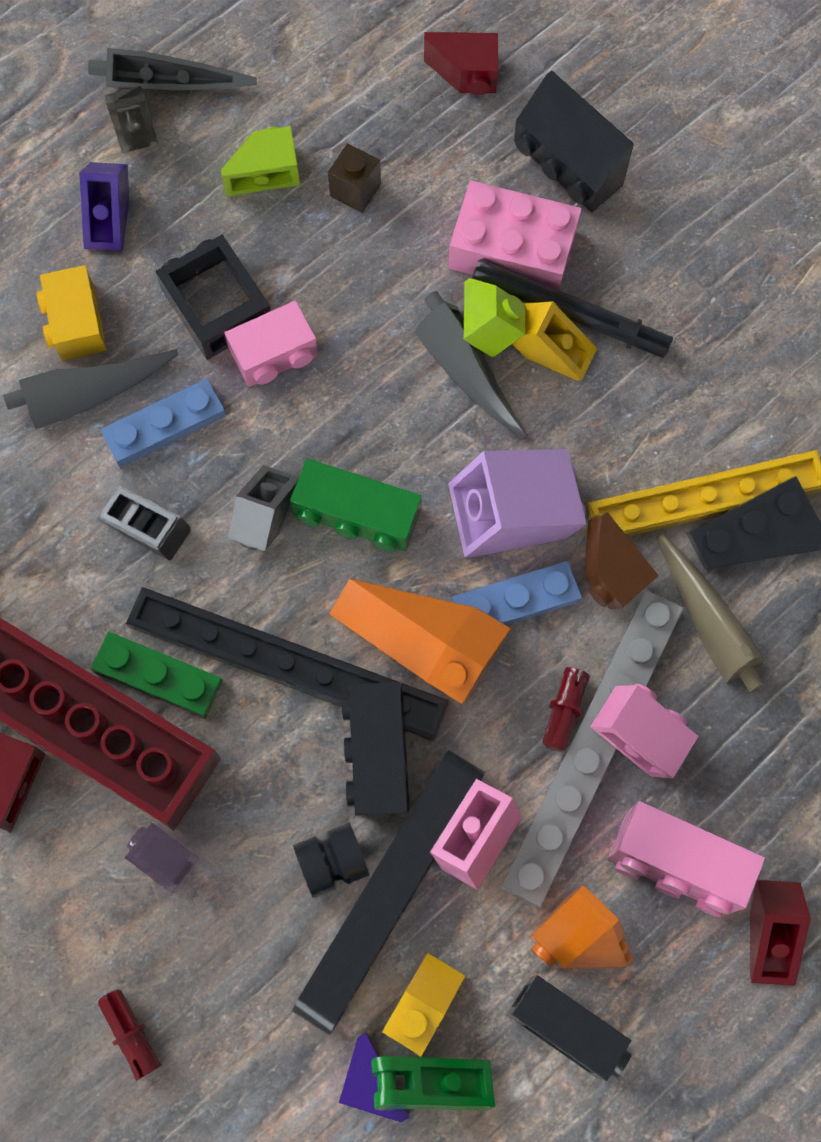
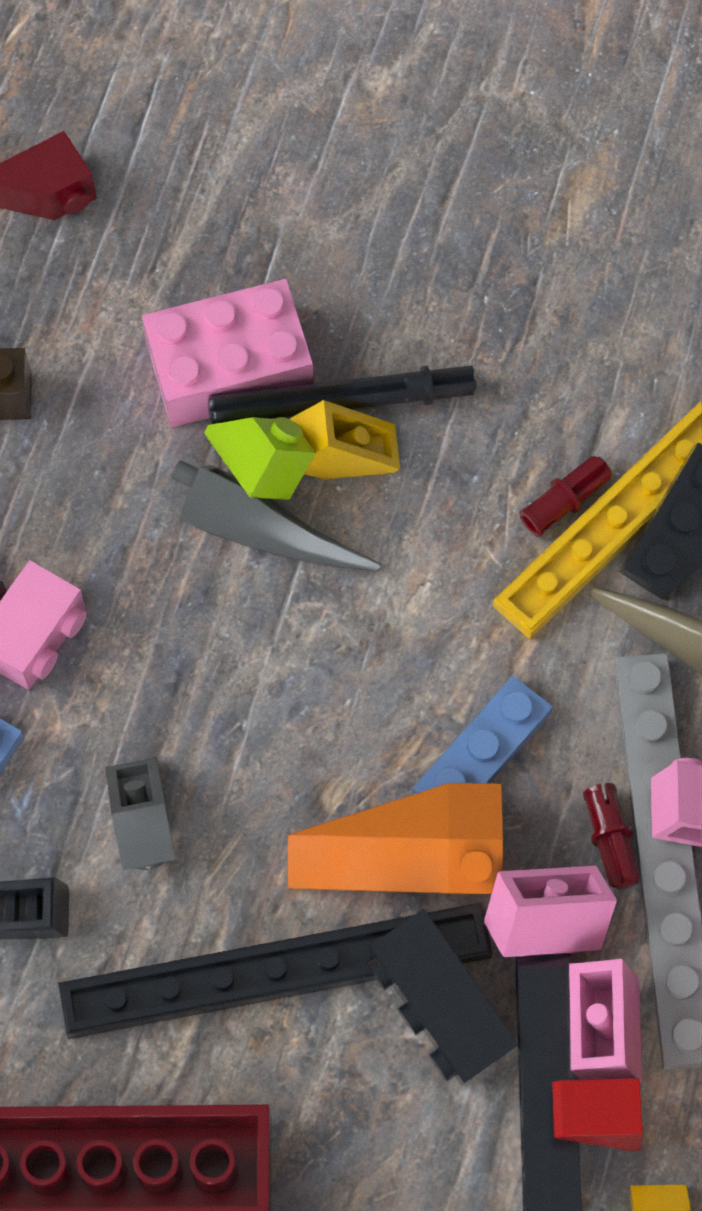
camera: 30 degrees left, 5 degrees down
green plate [90,631,223,719] -> none
green brick [290,458,422,552] -> none
black wheel [293,822,370,899] -> none
lavender slope [448,449,587,558] -> none
black slope [514,70,634,213] -> none
reddish brown slope [584,512,659,609] -> none
none -> bright pink brick [484,866,617,957]
none -> dark red axle [519,456,612,537]
none -> red slope [552,1078,643,1152]

